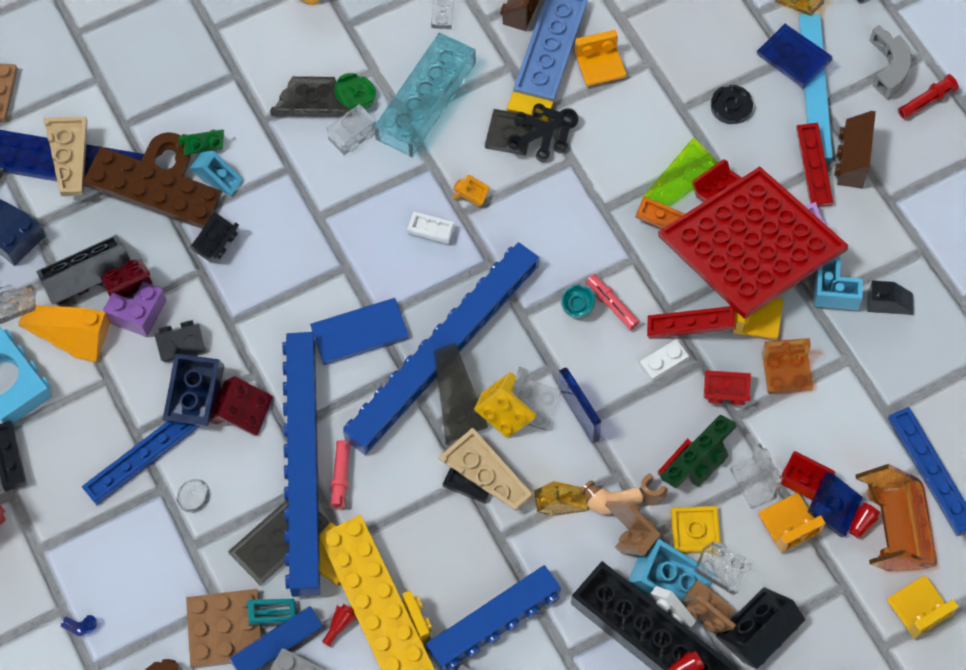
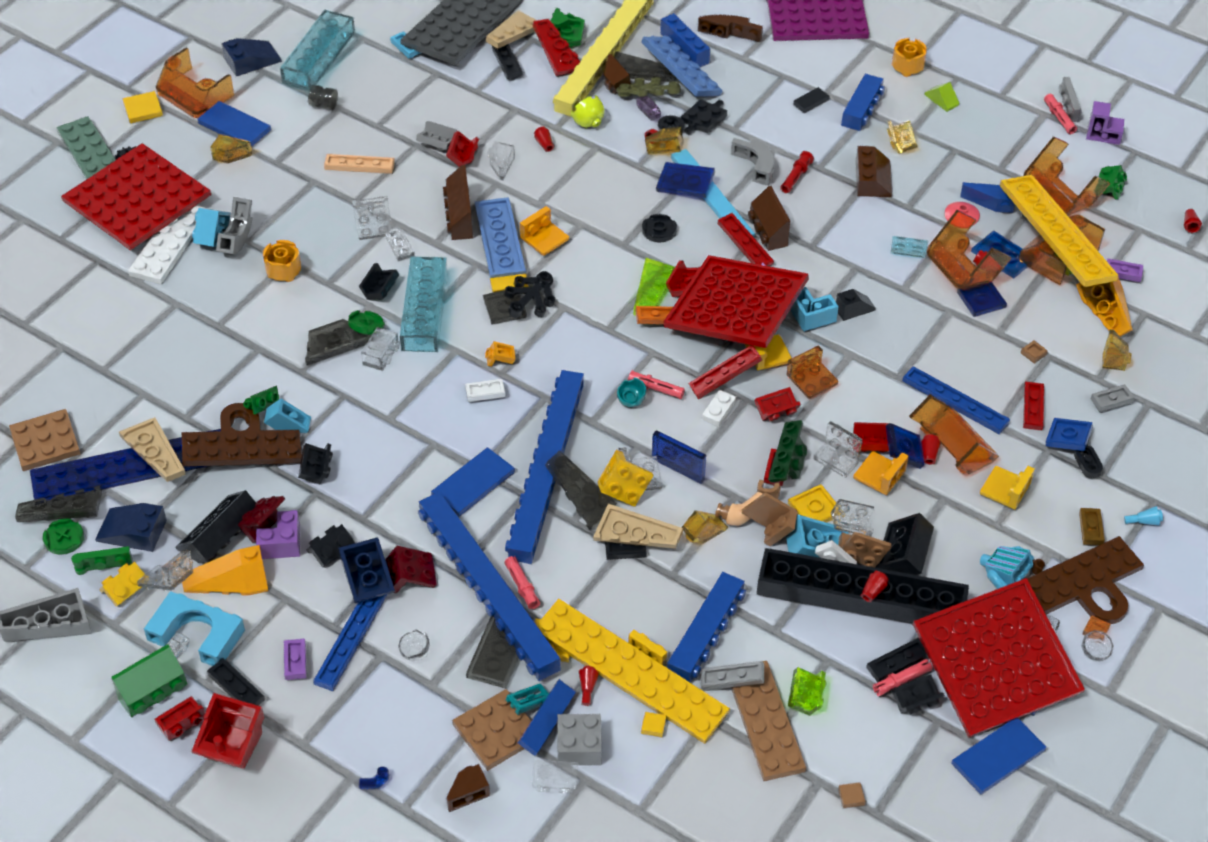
camera: 30 degrees left, 15 degrees down
none -> medium lavender plate [284,638,307,680]
none -> black bracket [359,263,400,300]

